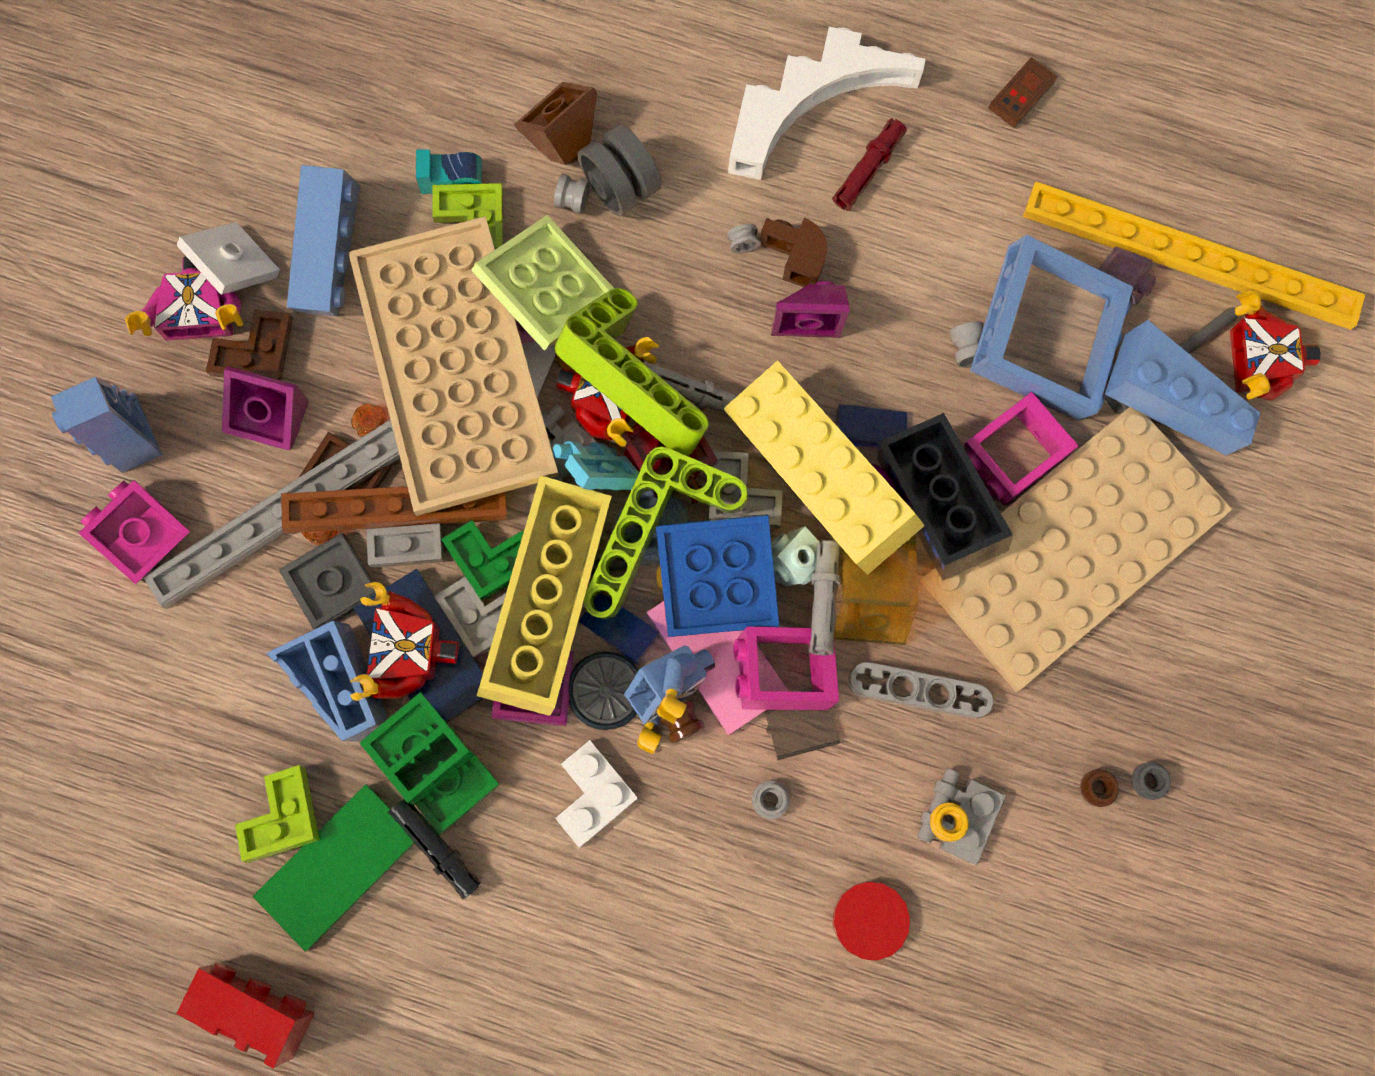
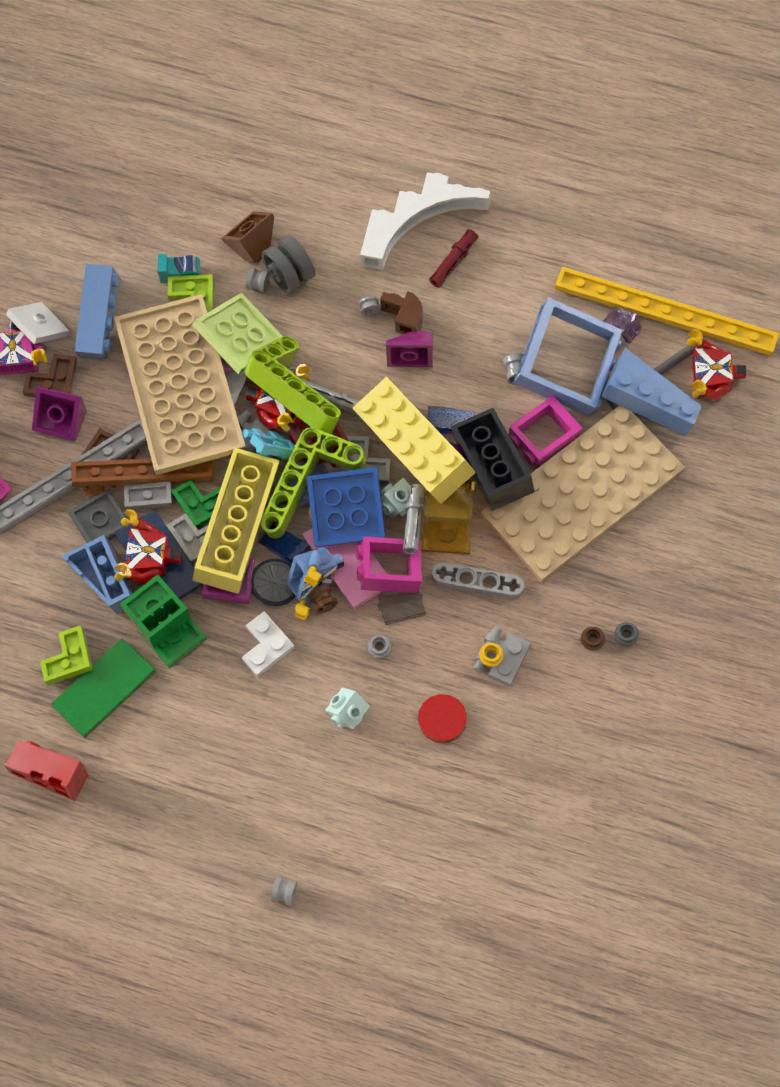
camera: 10 degrees right, 10 degrees down
clear orange plate [351,404,386,437] -> none
black pin [387,798,481,900] -> none
reddish brown tile [988,57,1058,128] -> none
none -> light aqua brick [325,687,370,729]

